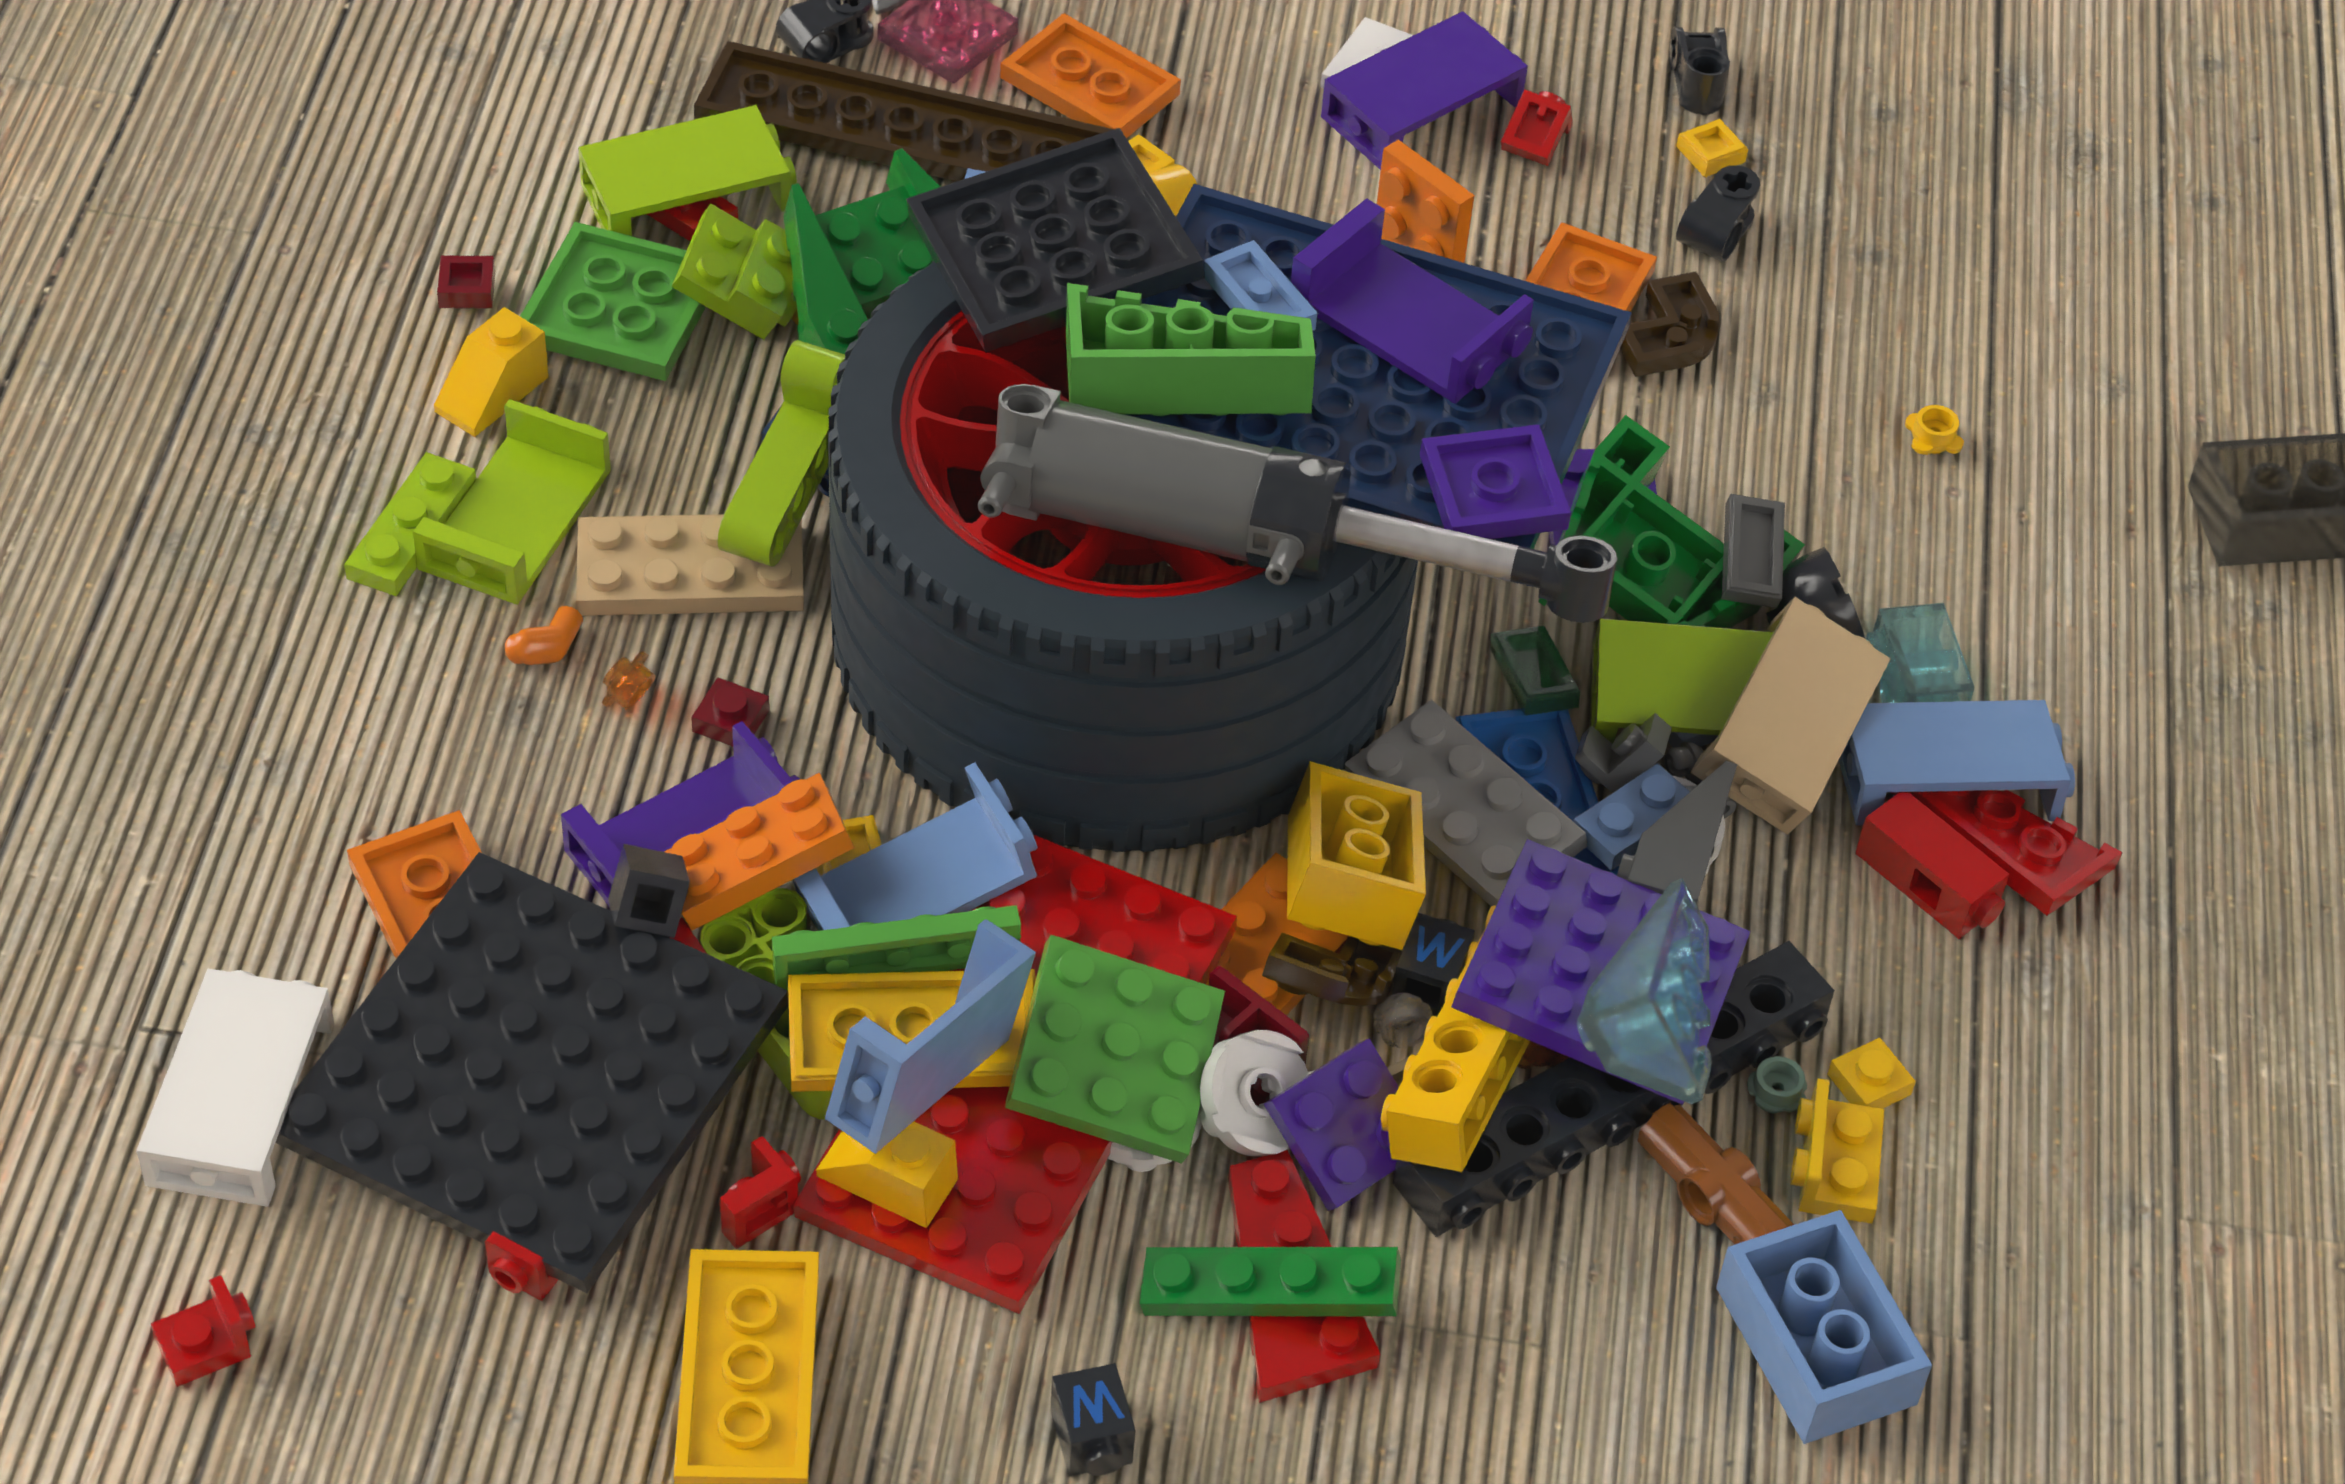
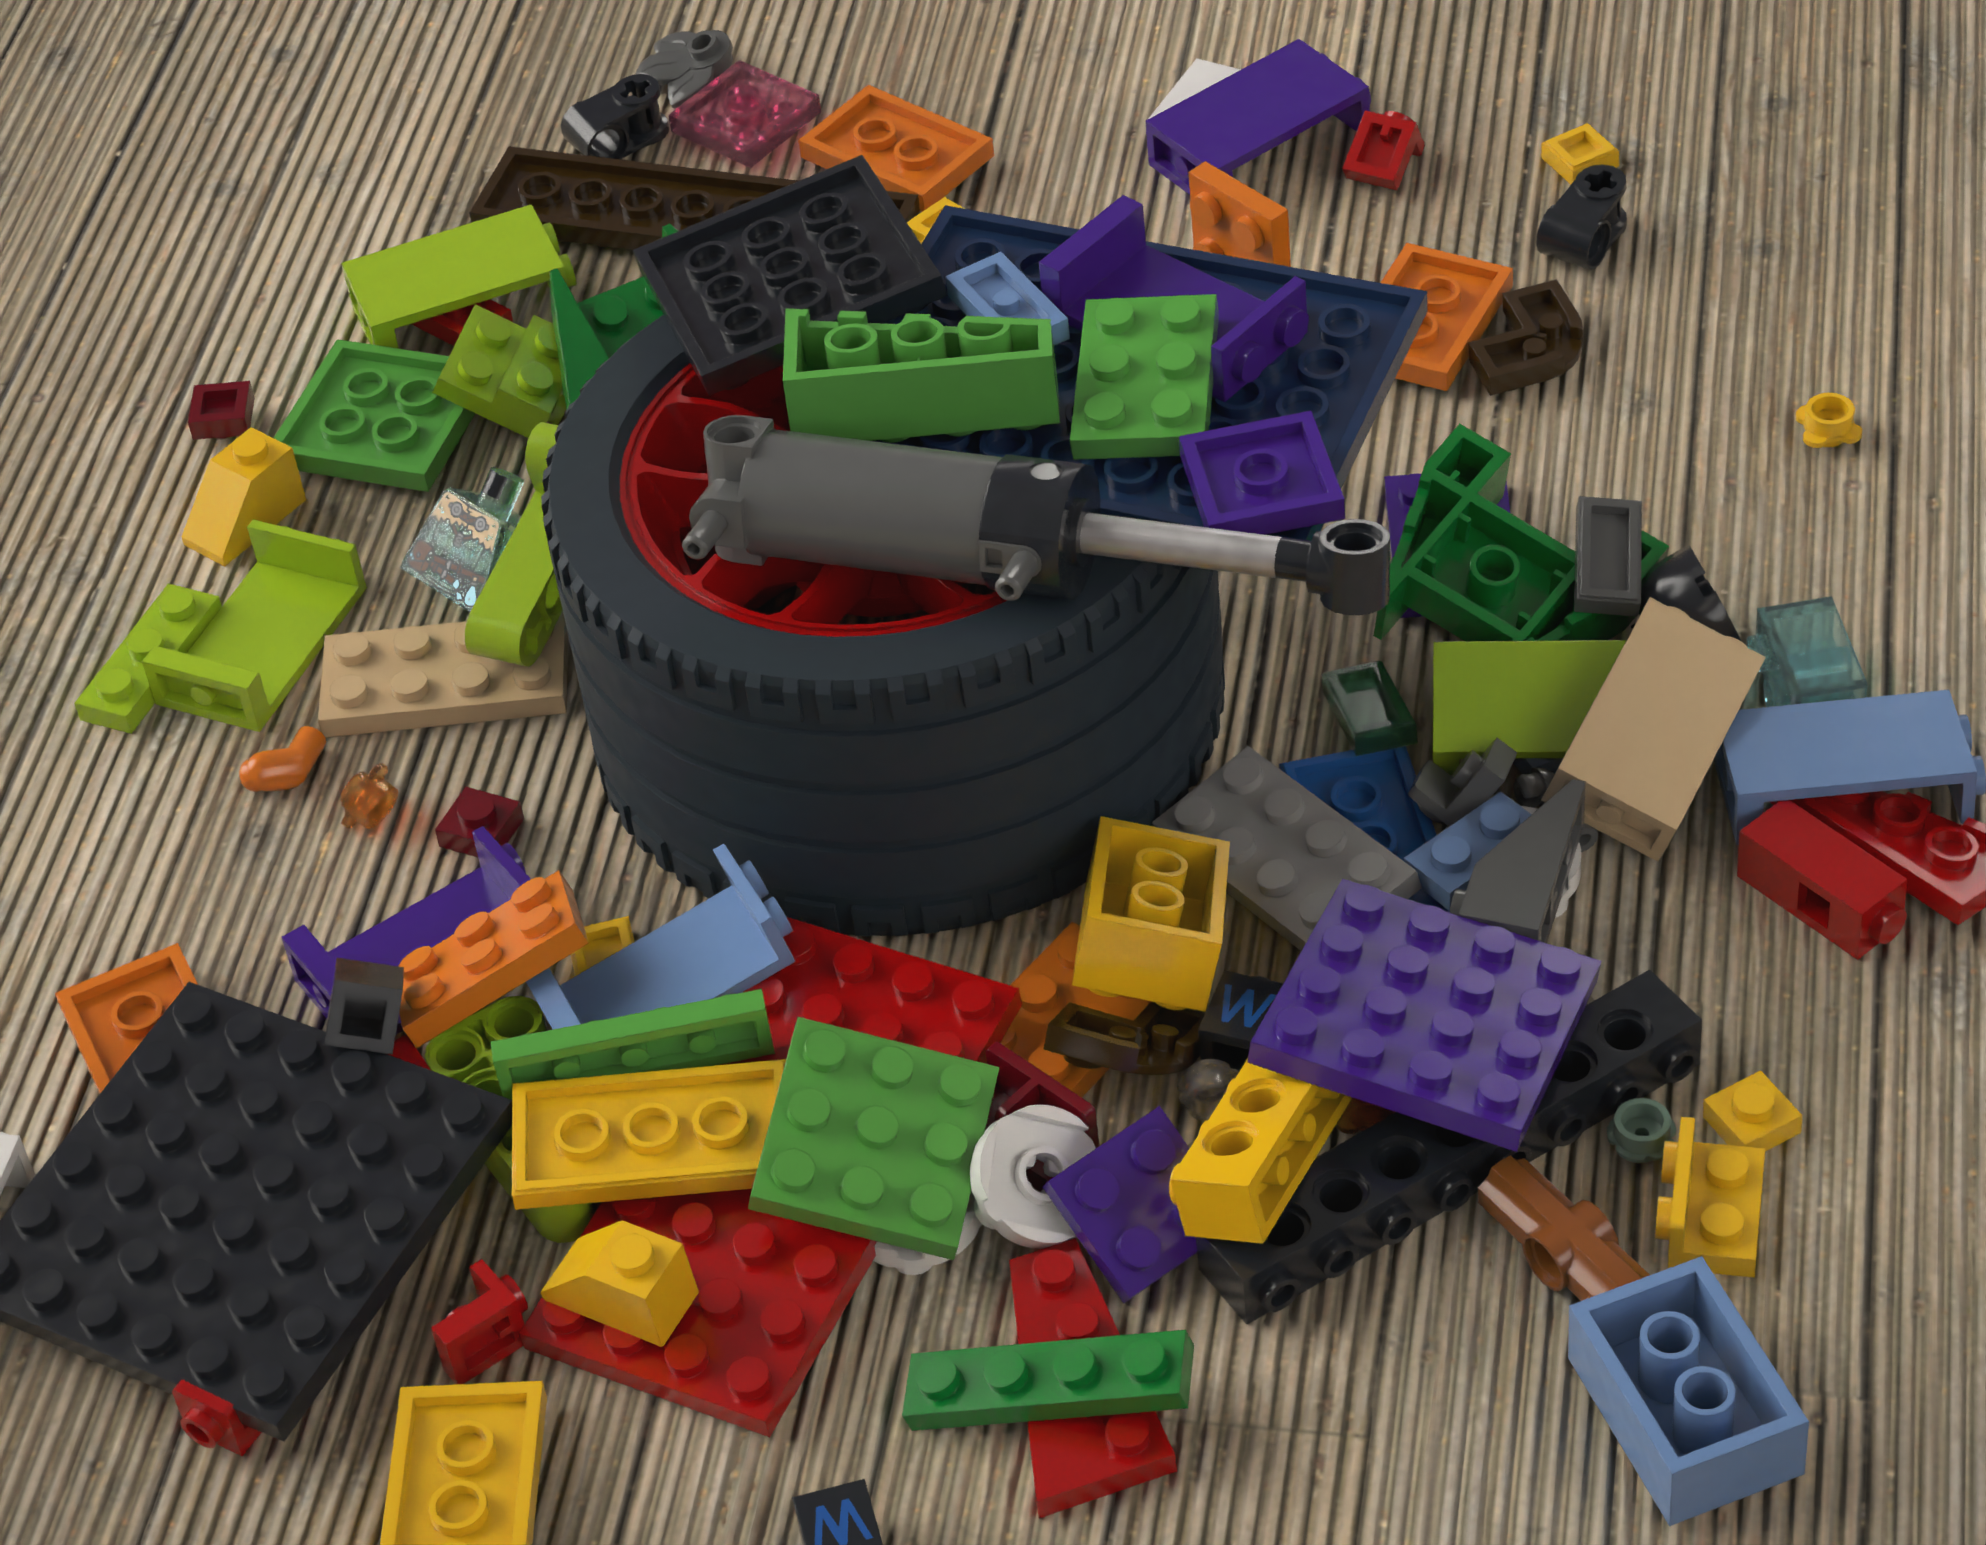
camera: 10 degrees right, 5 degrees down
medium blue panel [825,919,1036,1154] -> none
clear light blue wedge [1577,878,1711,1104] -> none
black piece [1669,27,1730,115] -> none
none -> torso [400,467,524,612]
none -> bright green plate [1070,294,1219,460]

